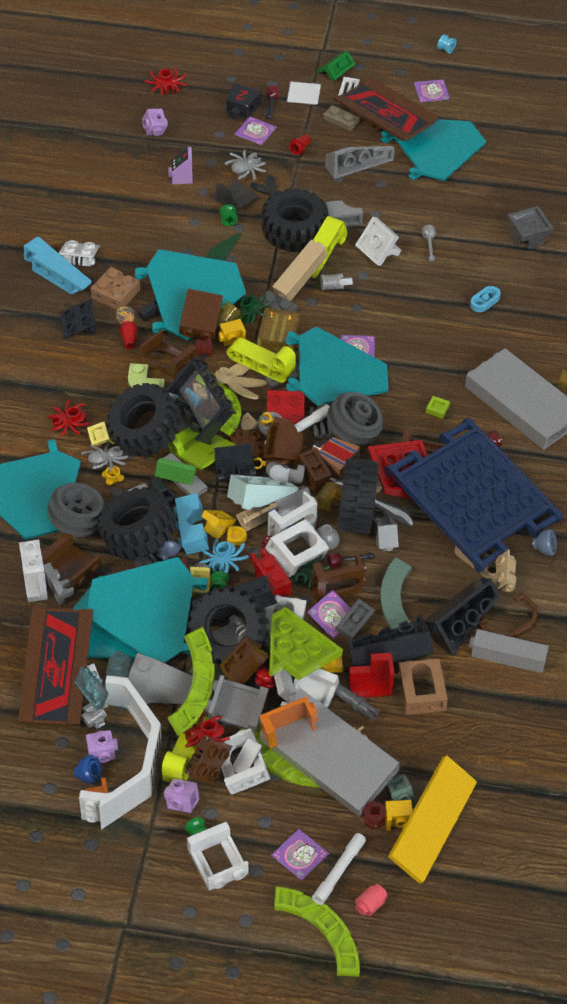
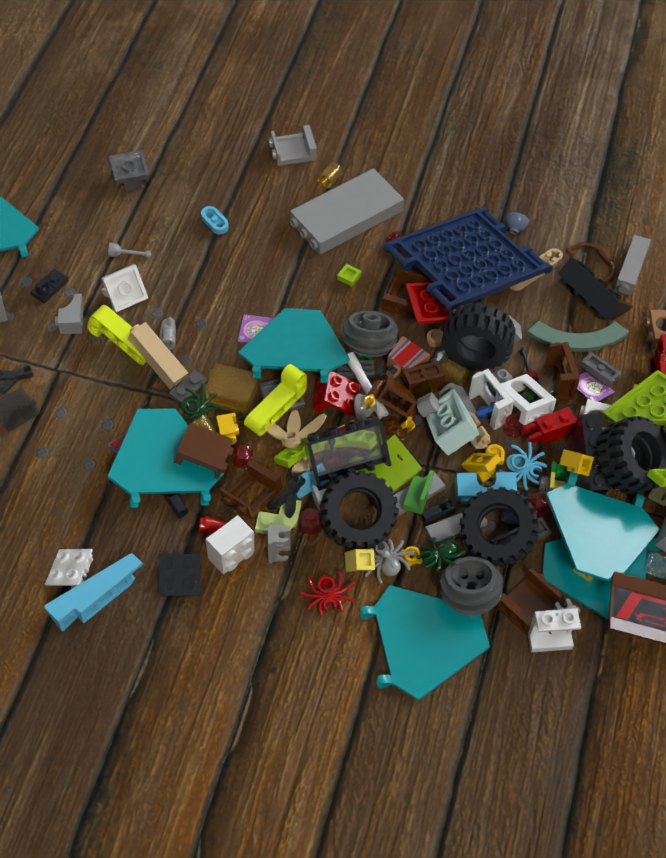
camera: 85 degrees left, 5 degrees up
medium nougat piece [91,267,140,312] -> none
clear tile [116,307,134,323] -> none
dark green sticker [205,233,241,261] -> none
black hinge [214,443,256,483] -> none
green wheel [219,205,238,226] -> none
black tyre [262,188,328,252] -> none
black wedge [347,615,434,667] -> none
tan hinge [495,549,516,592] -> none
none -> black hinge [30,269,68,304]
none -> white brick [206,515,255,575]
none -> pearl dark grey piece [268,473,305,519]
none -> light grey hinge [268,526,291,564]
none -> dark green animal [416,536,466,571]
none -> yellow brick [560,449,594,476]

